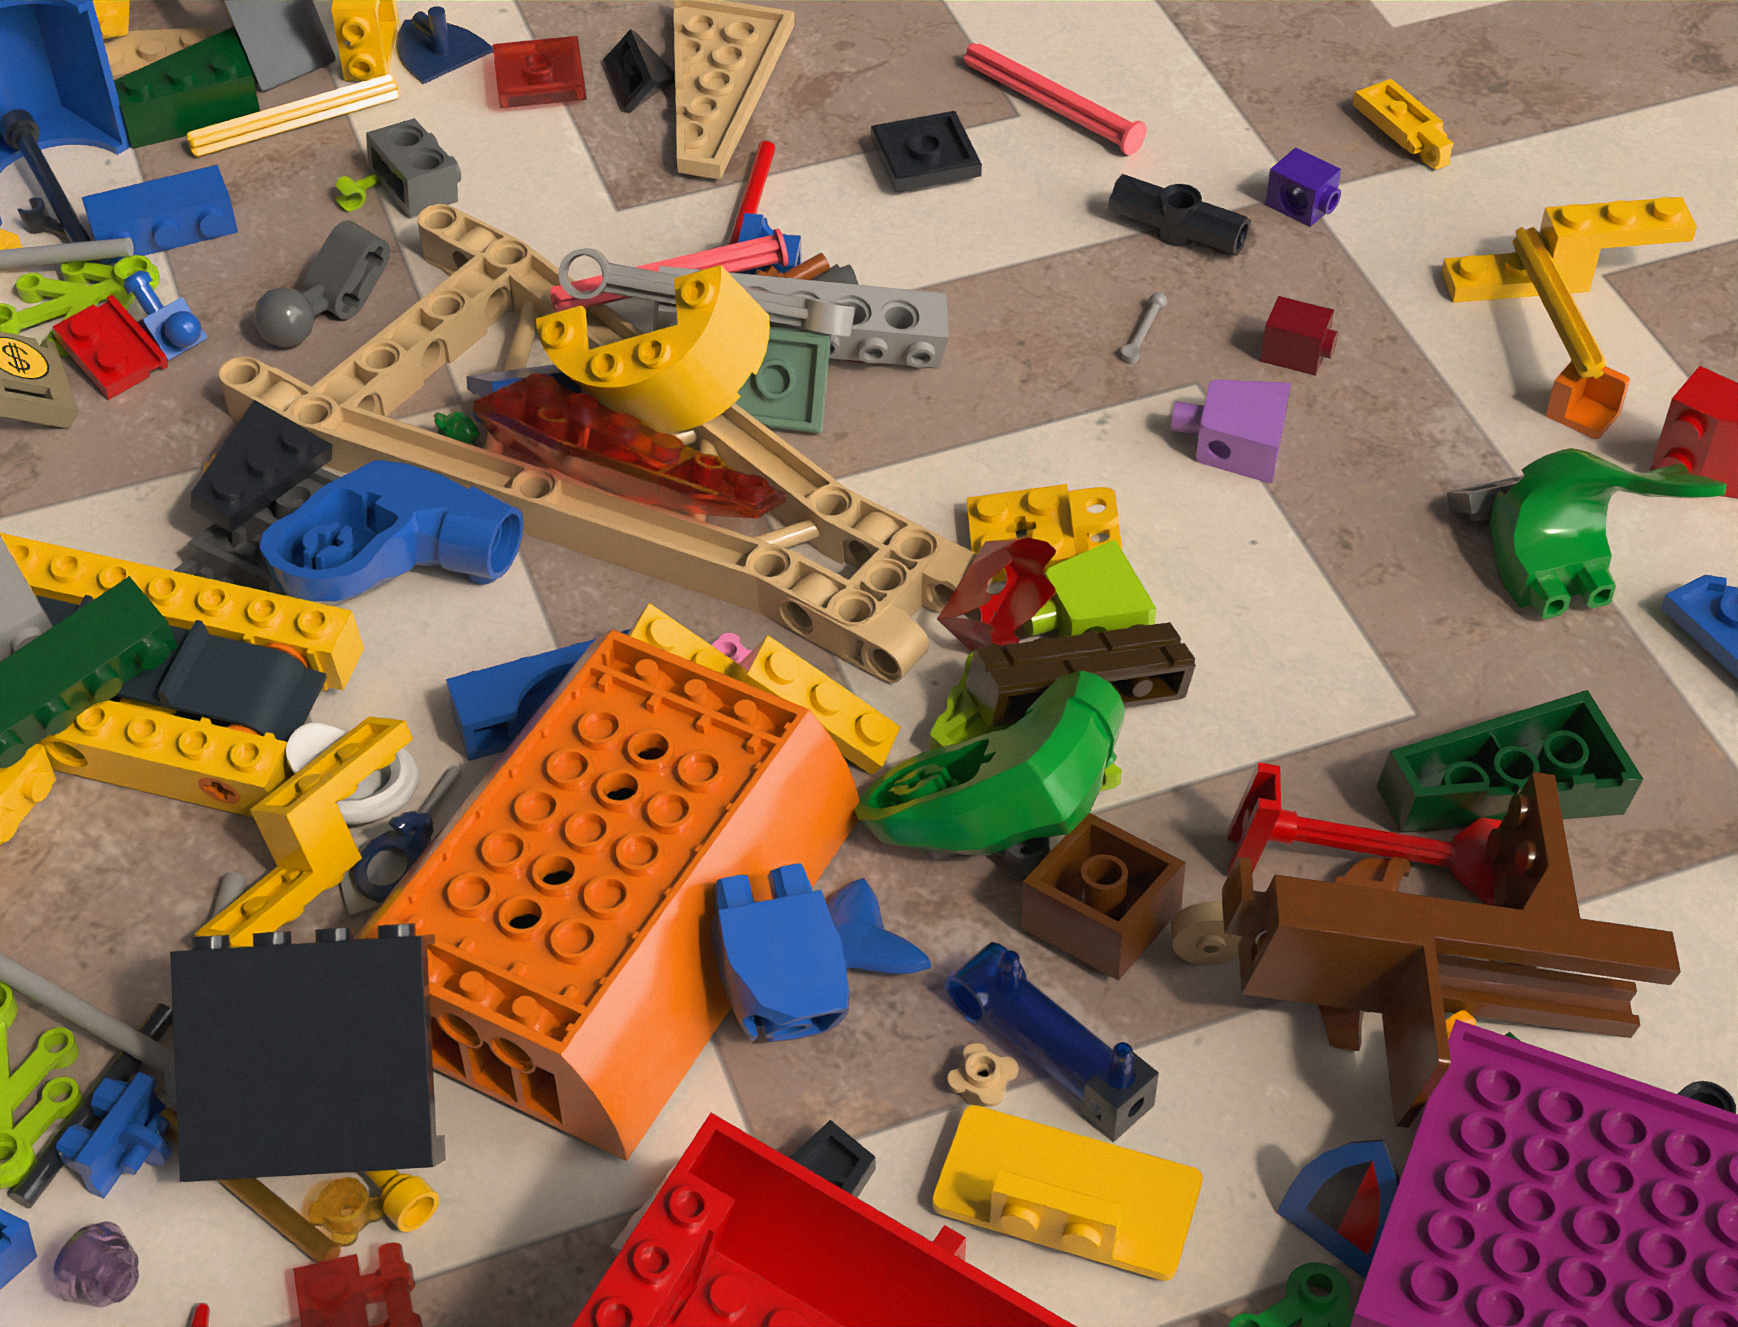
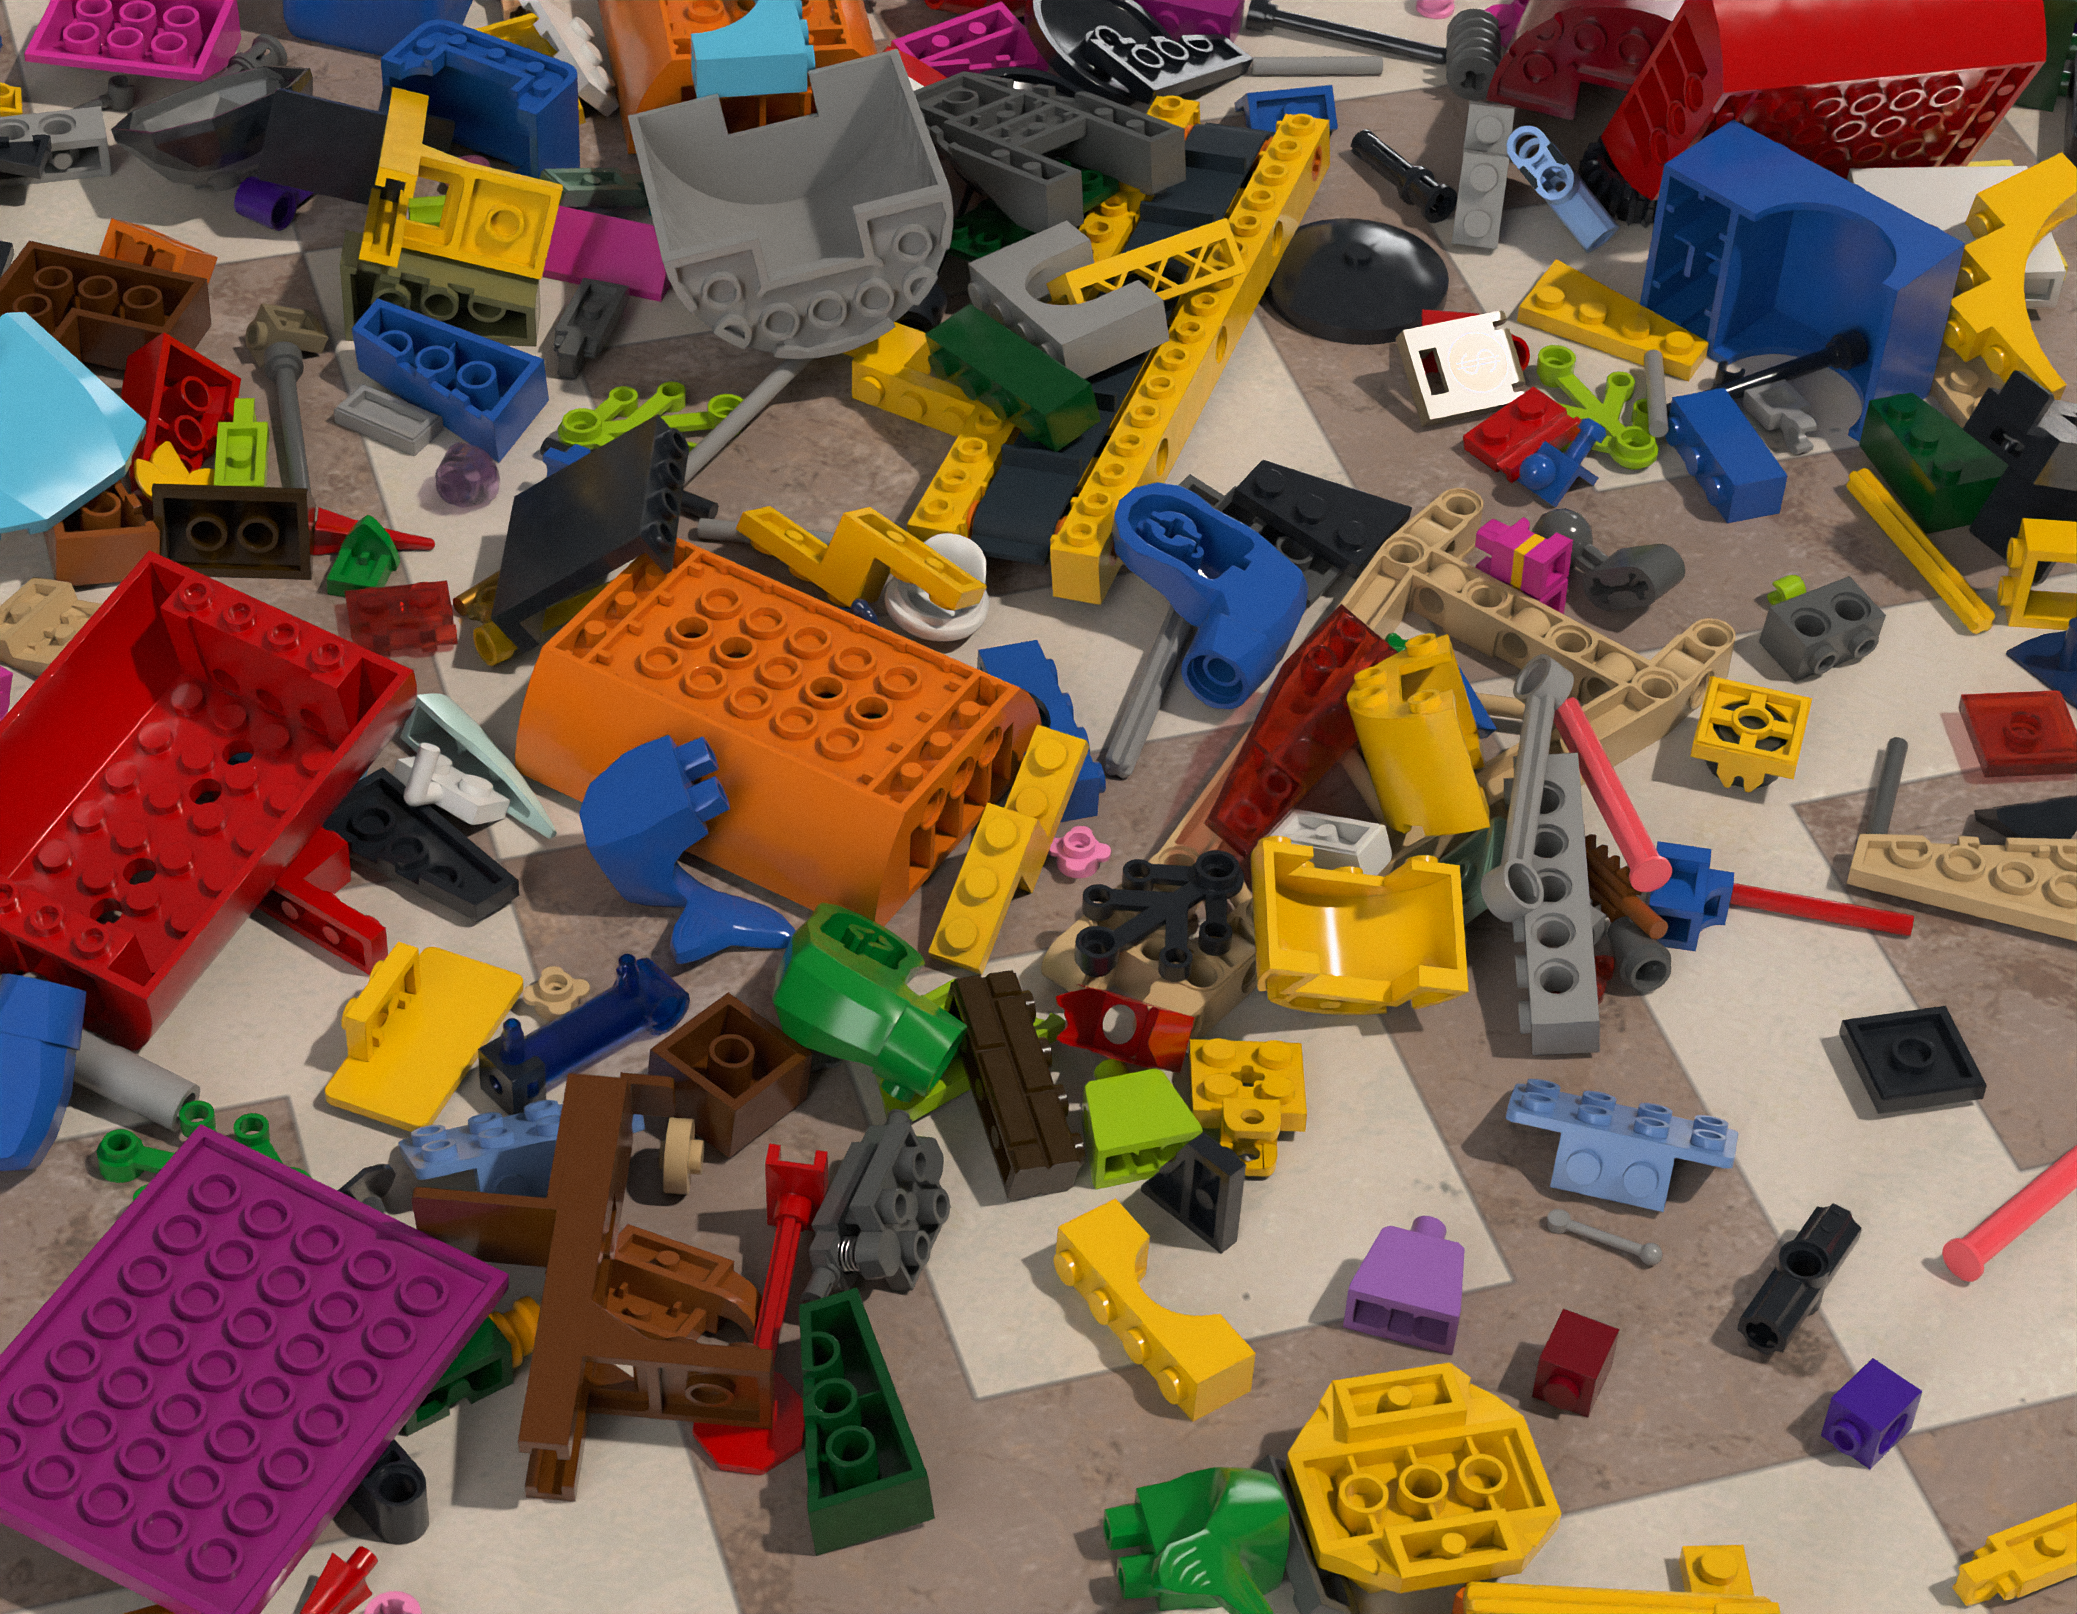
camera: 90 degrees right, 5 degrees down
none -> medium blue bracket [399,1100,645,1198]
none -> light aqua piece [400,693,557,839]
none -> dark grey piece [800,1109,951,1304]
none -> yellow arch [1053,1198,1256,1422]
none -> black plant [1074,850,1244,982]
none -> light grey axle [1105,605,1194,779]
none -> black wing [1141,1132,1246,1254]
none -> yellow cylinder [1251,836,1469,1015]
none -> white slope [1270,809,1392,876]
none -> yellow piece [1285,1362,1562,1594]
none -> dark pink hips [1475,517,1573,614]
none -> medium blue bracket [1505,1079,1738,1212]
none -> yellow piece [1690,676,1812,793]
none -> light grey plate [1742,379,1817,454]
none -> dark grey bar [1866,737,1908,834]

